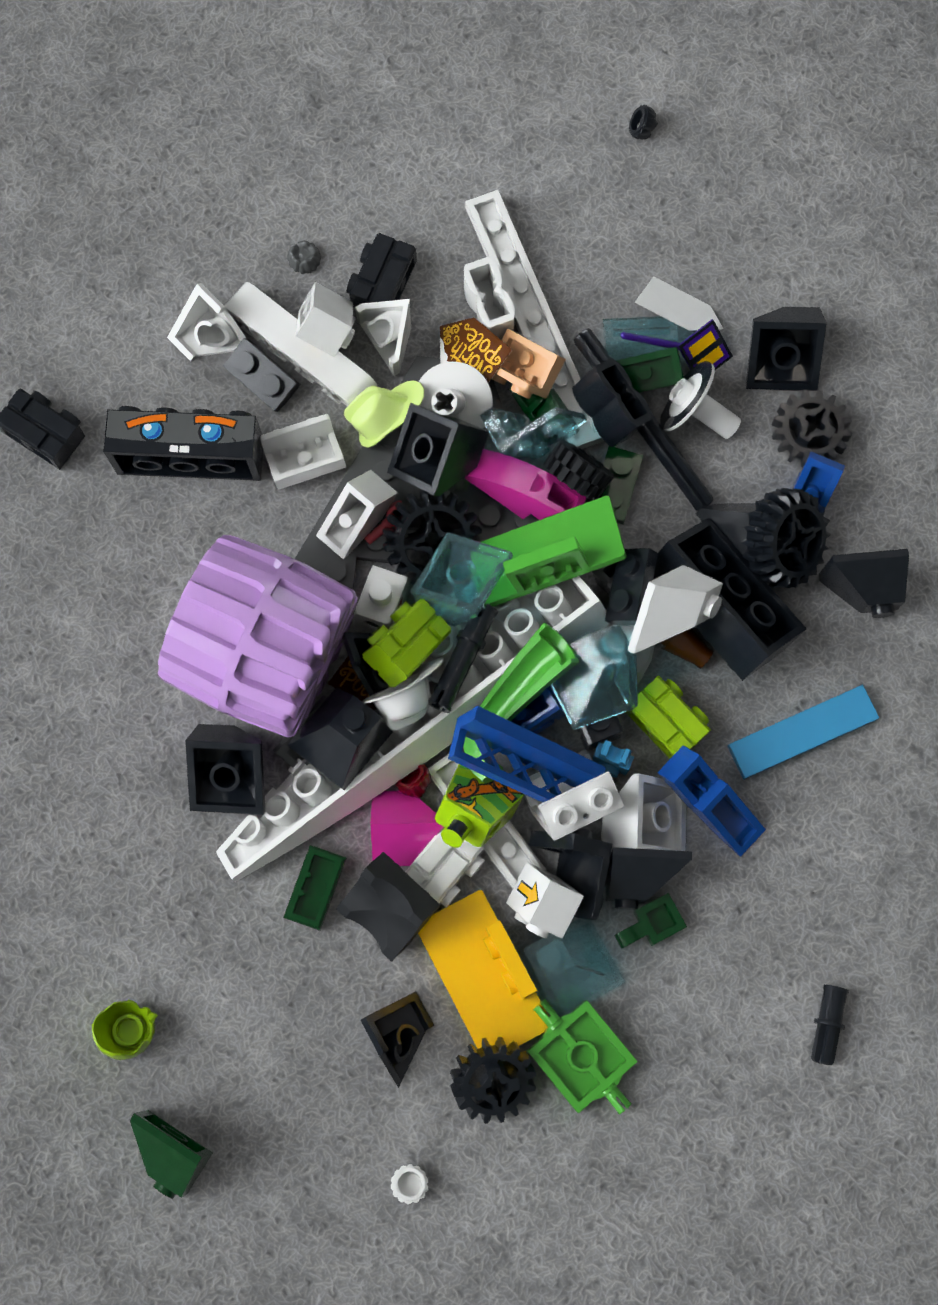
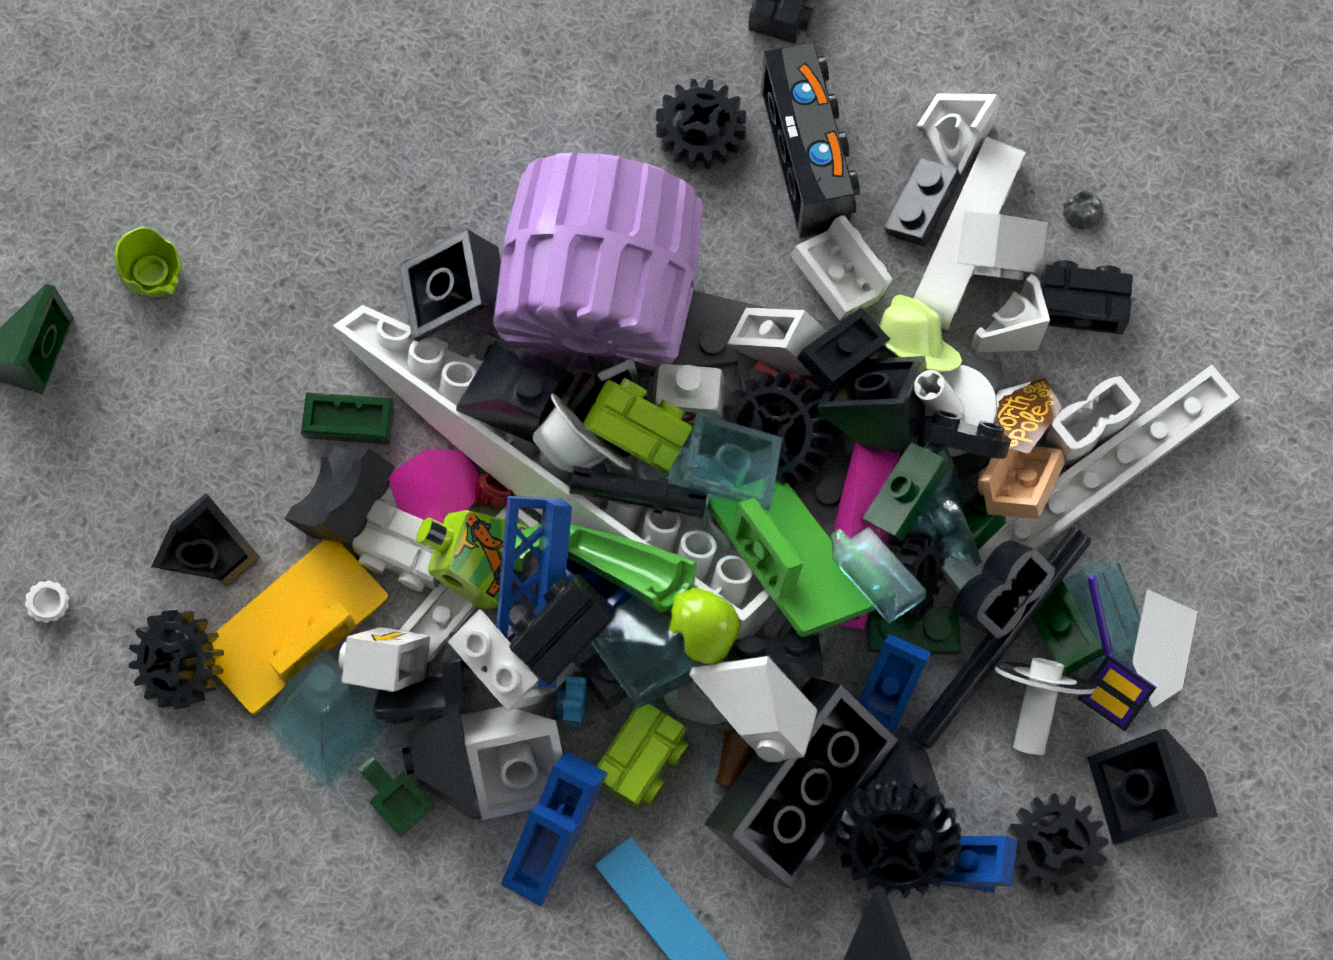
camera: 75 degrees right, 5 degrees down
bright green plate [526,999,638,1114] -> none
none -> black brick [509,573,617,685]
none -> black gear [656,79,746,169]
none -> lime hair [669,588,740,664]
none -> black plate [797,308,890,391]
none -> clear light blue panel [832,527,926,623]
none -> blue slope [858,634,931,732]
none -> dark green plate [862,442,951,542]
none -> black plate [919,410,1011,459]

